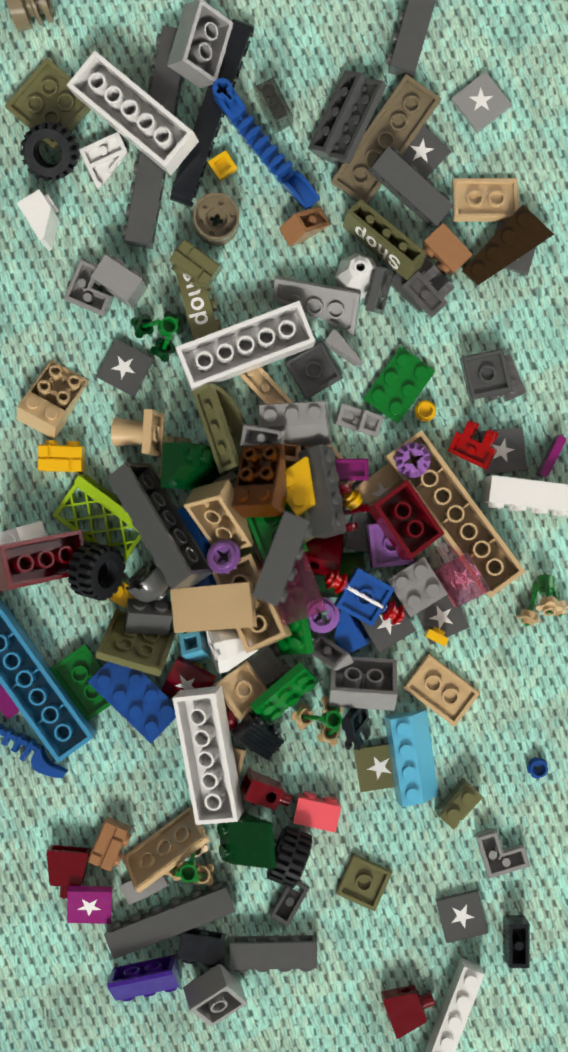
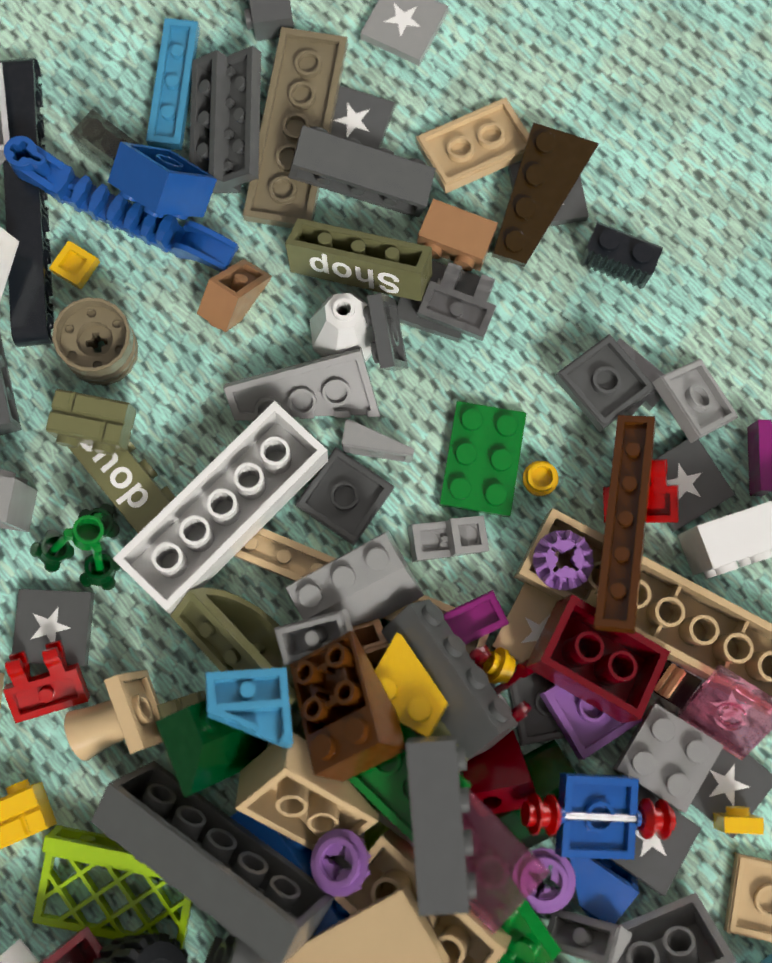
camera: 30 degrees left, 10 degrees down
none -> red plate [3,640,90,724]
none -> blue brick [108,141,217,220]
none -> dark azure plate [146,18,200,150]
none -> dark azure wing [205,667,293,748]
none -> black brick [580,222,663,289]
none -> reddish brown plate [594,415,656,634]
none -> light grey tile [652,359,738,443]
none -> piece [653,660,702,709]

